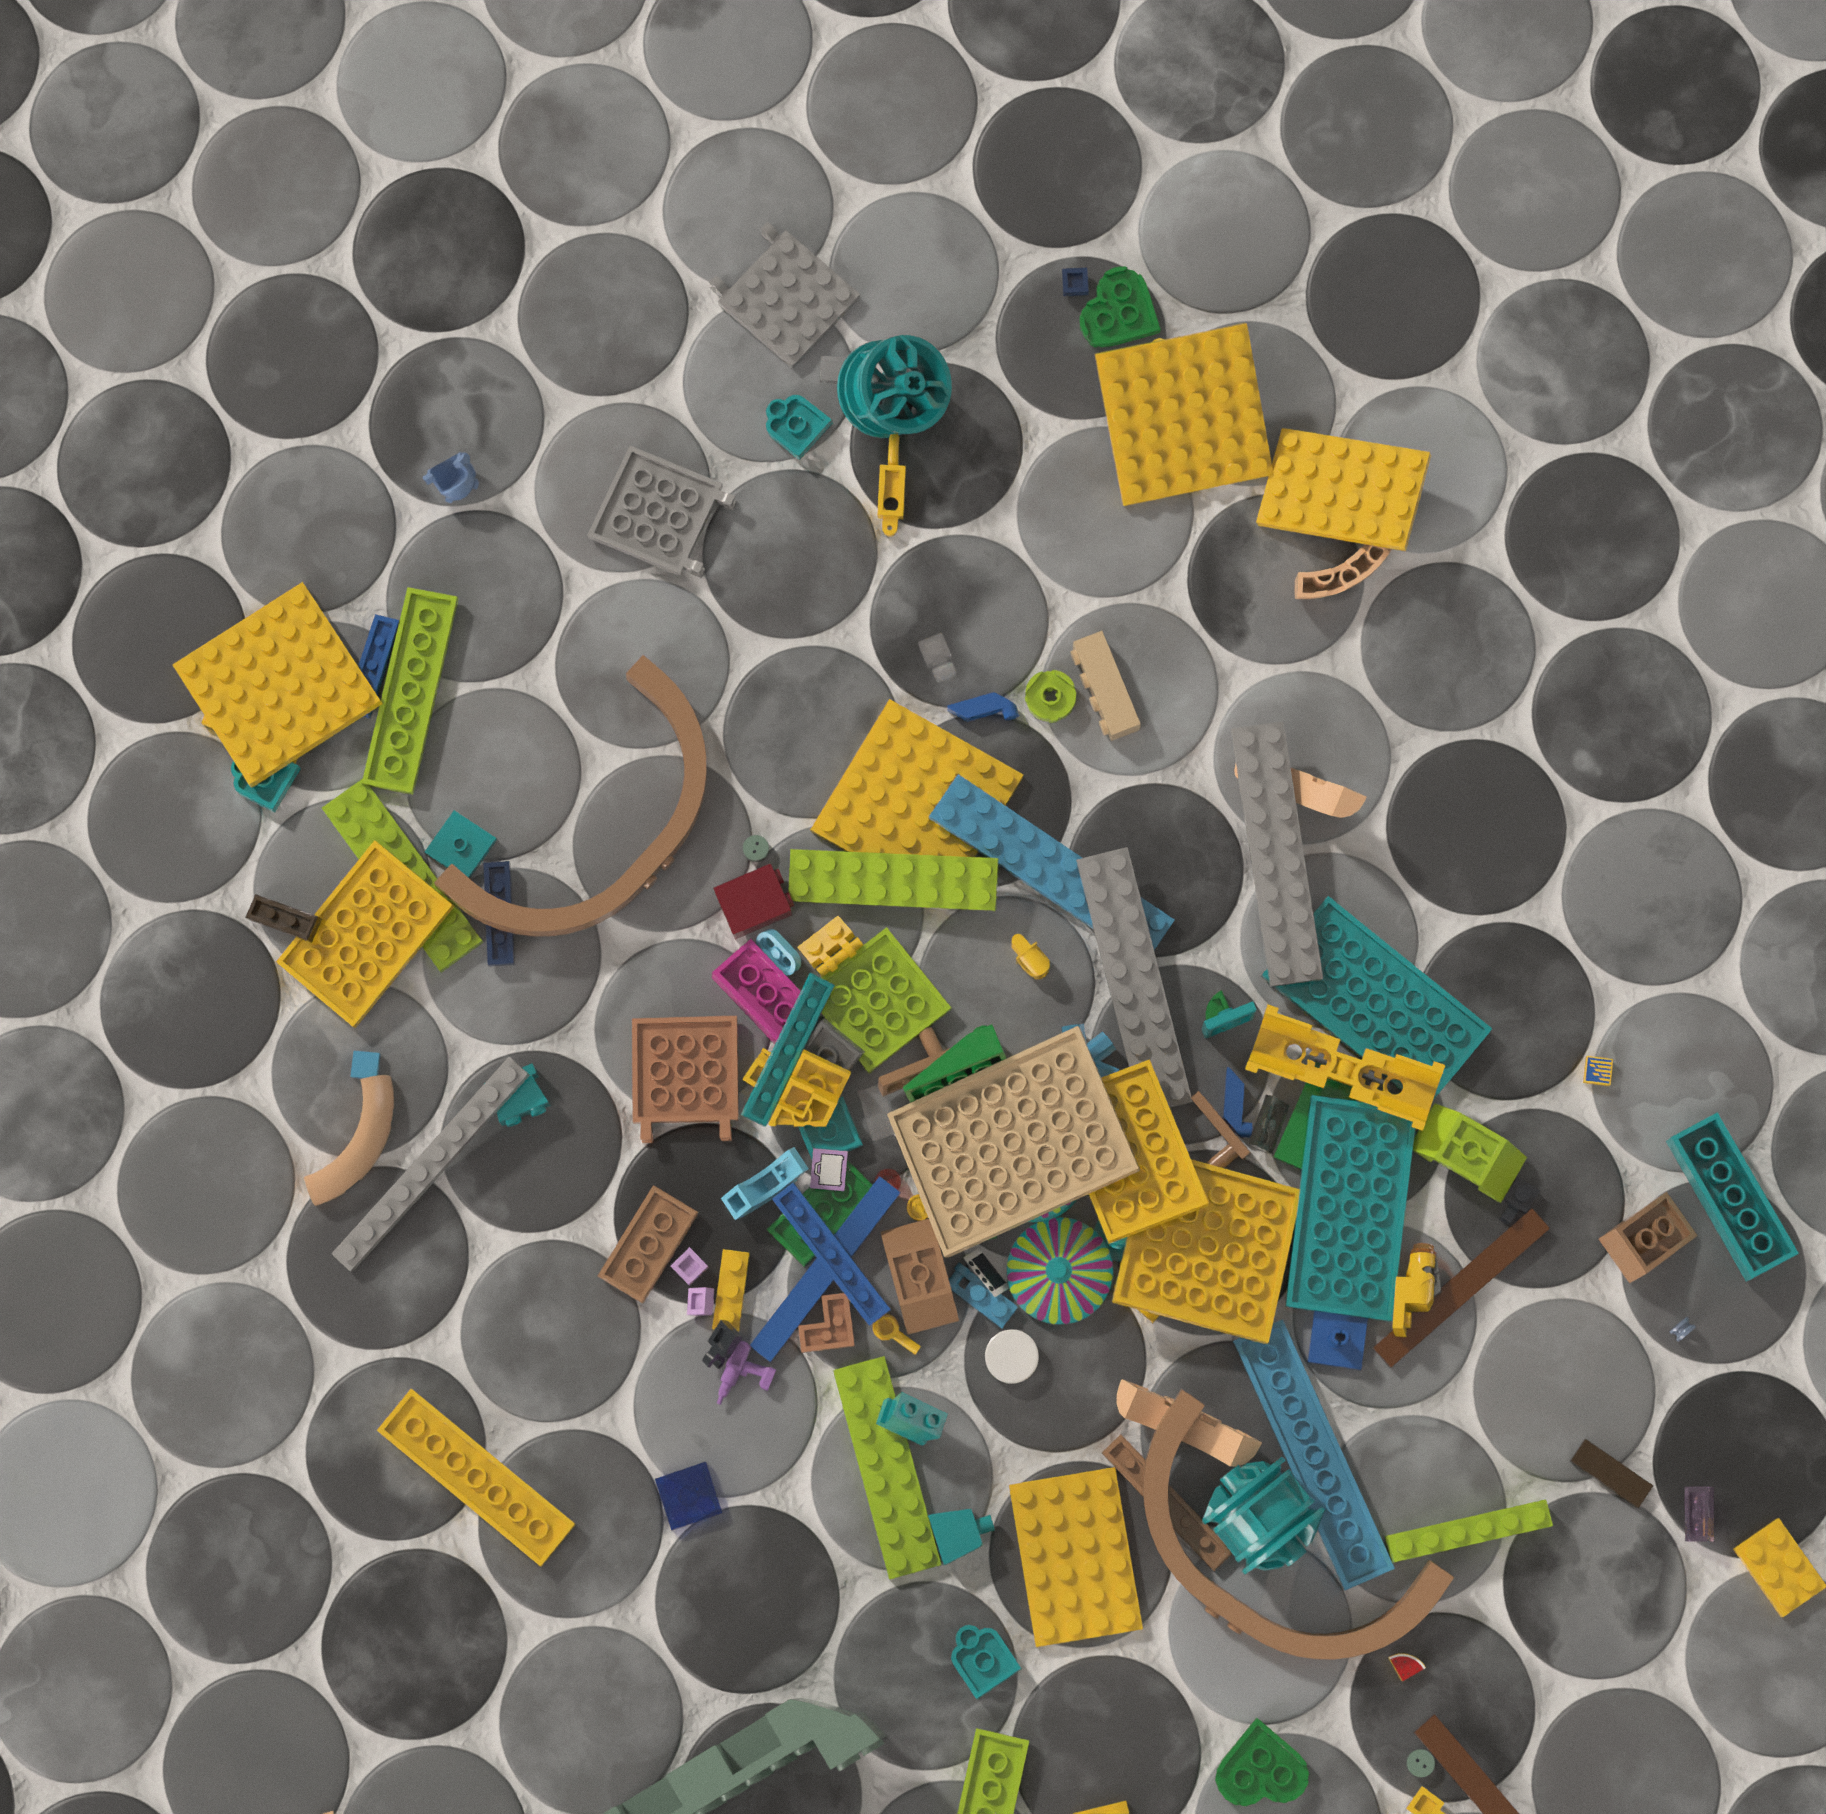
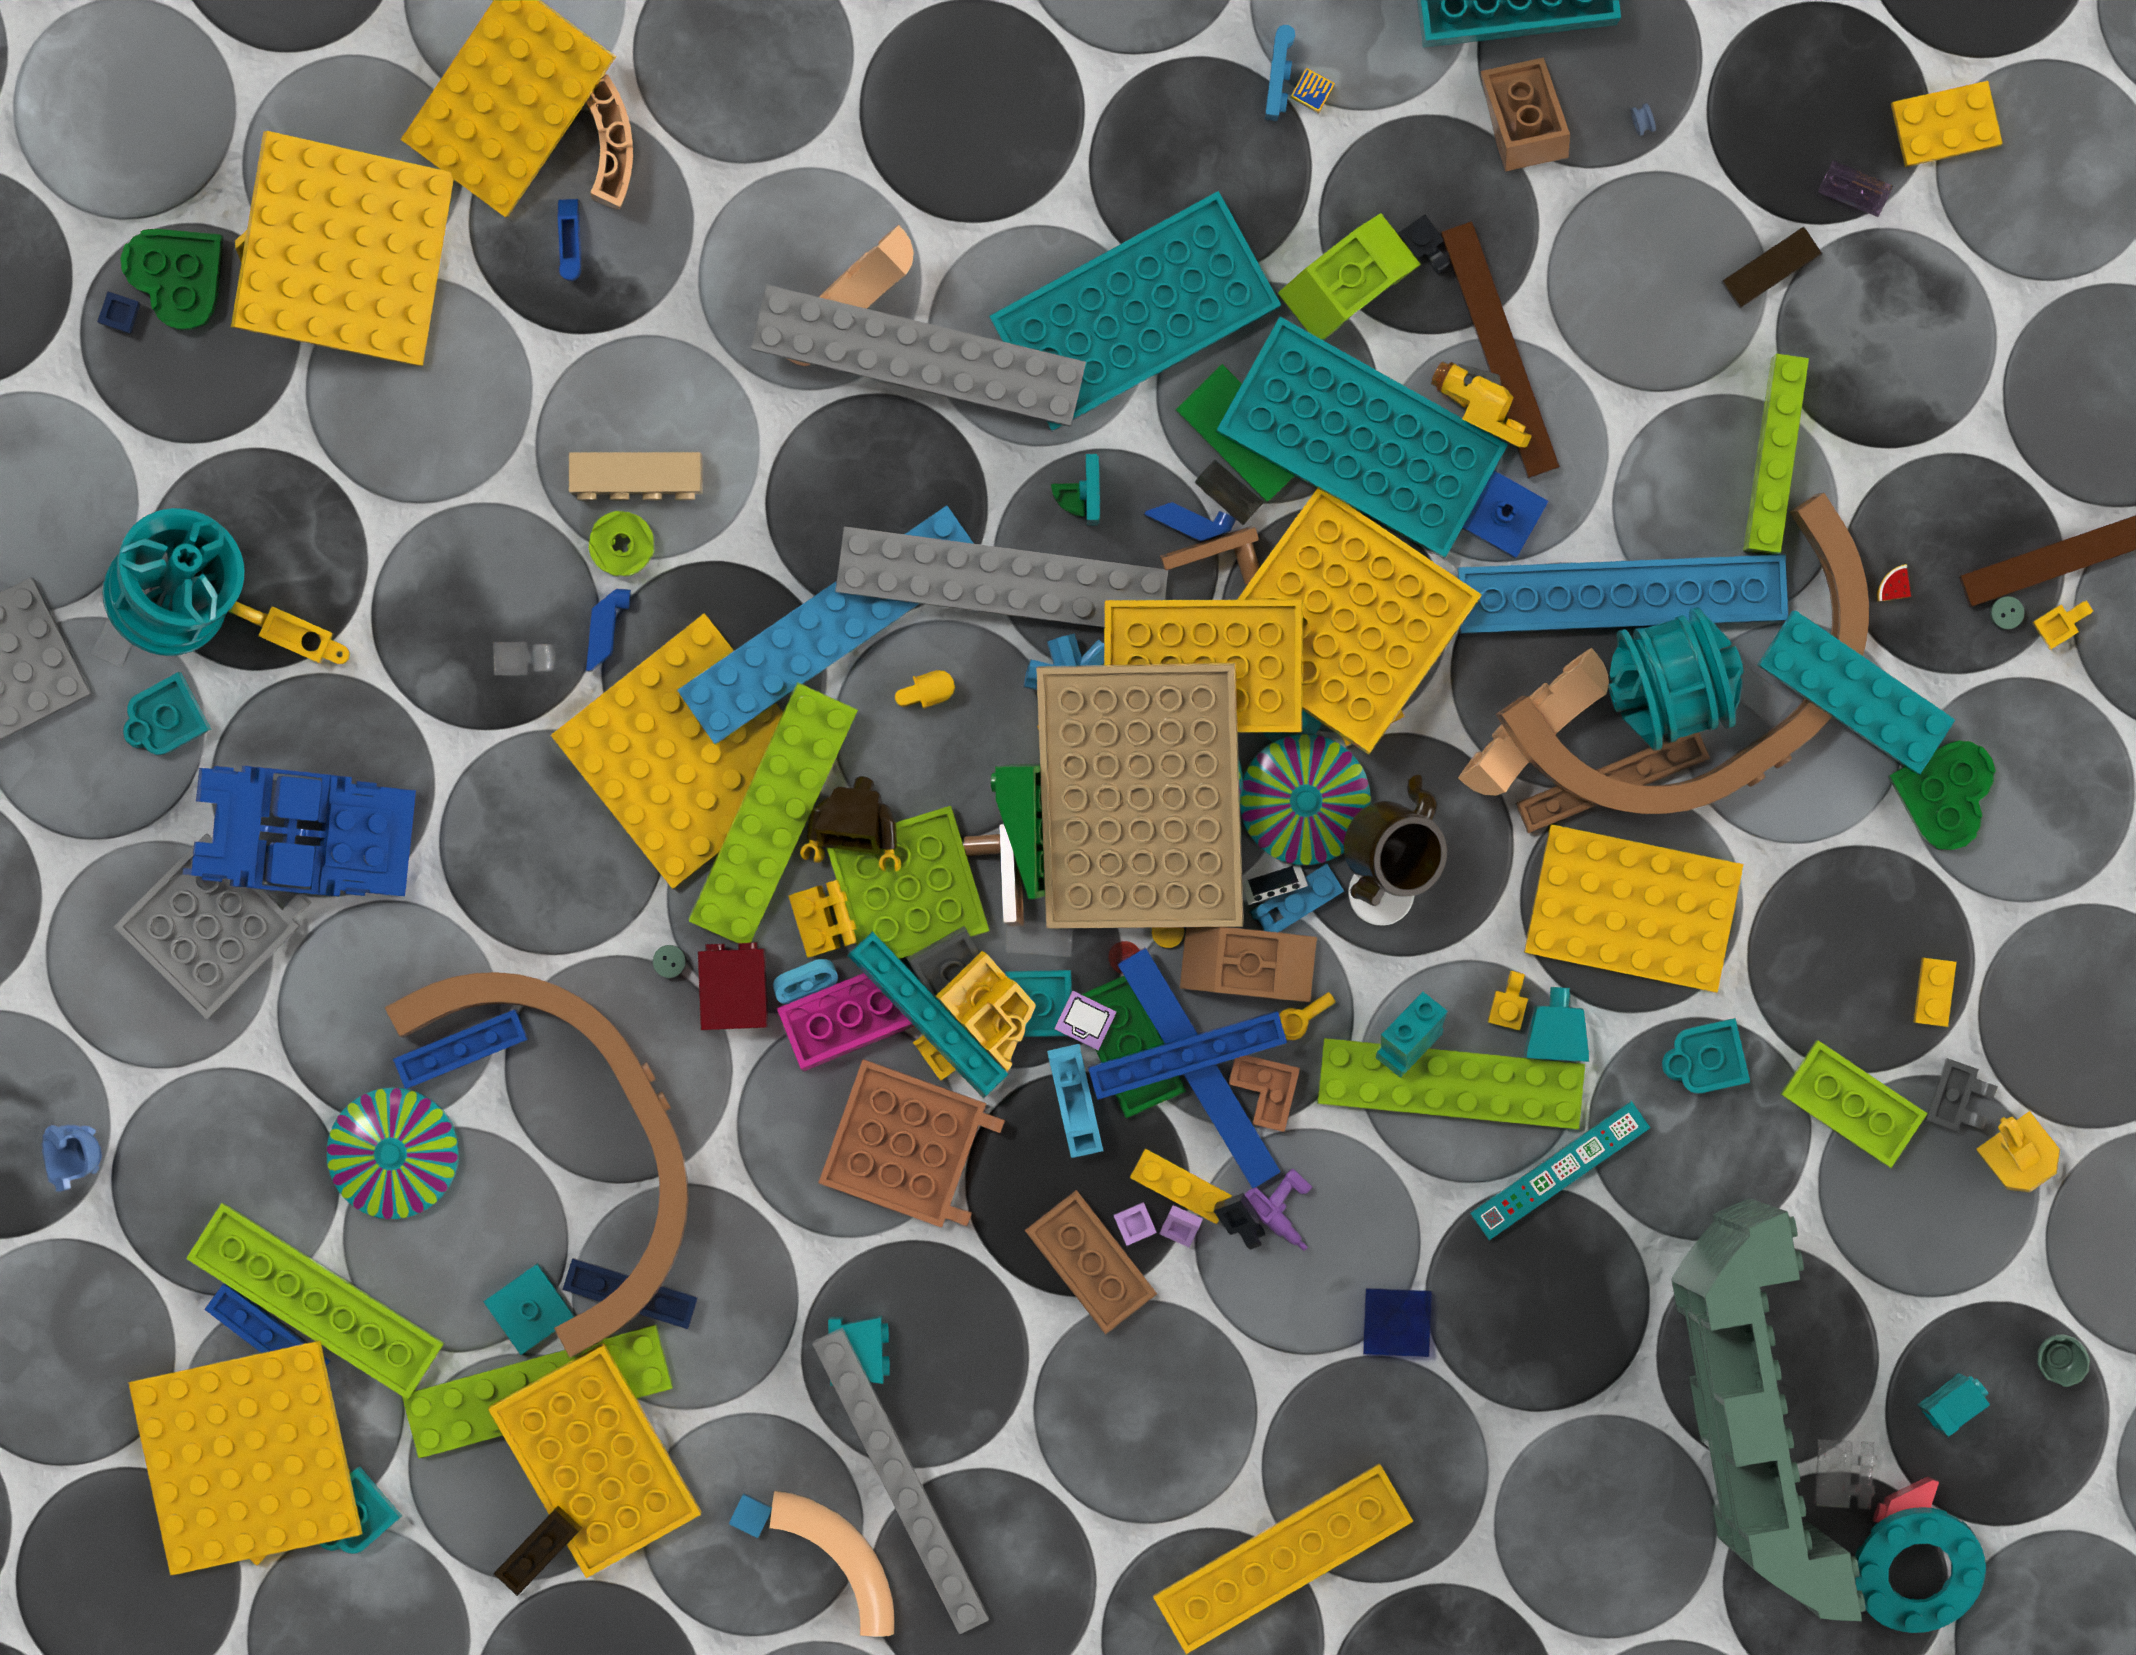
camera: 80 degrees left, 10 degrees up
yellow piece [1245,1004,1445,1131] -> none
none -> blue piece [182,766,416,897]
none -> dish [327,1087,459,1219]
none -> blue plate [393,1009,528,1089]
none -> blue piece [558,199,582,281]
none -> dark brown torso [800,776,901,872]
none -> dark azure plate [1265,25,1295,121]
none -> dark brown piece [1344,775,1447,906]
none -> teal tile [1470,1101,1650,1240]
none -> yellow plate [1487,970,1528,1030]
none -> teal plate [1757,610,1955,775]

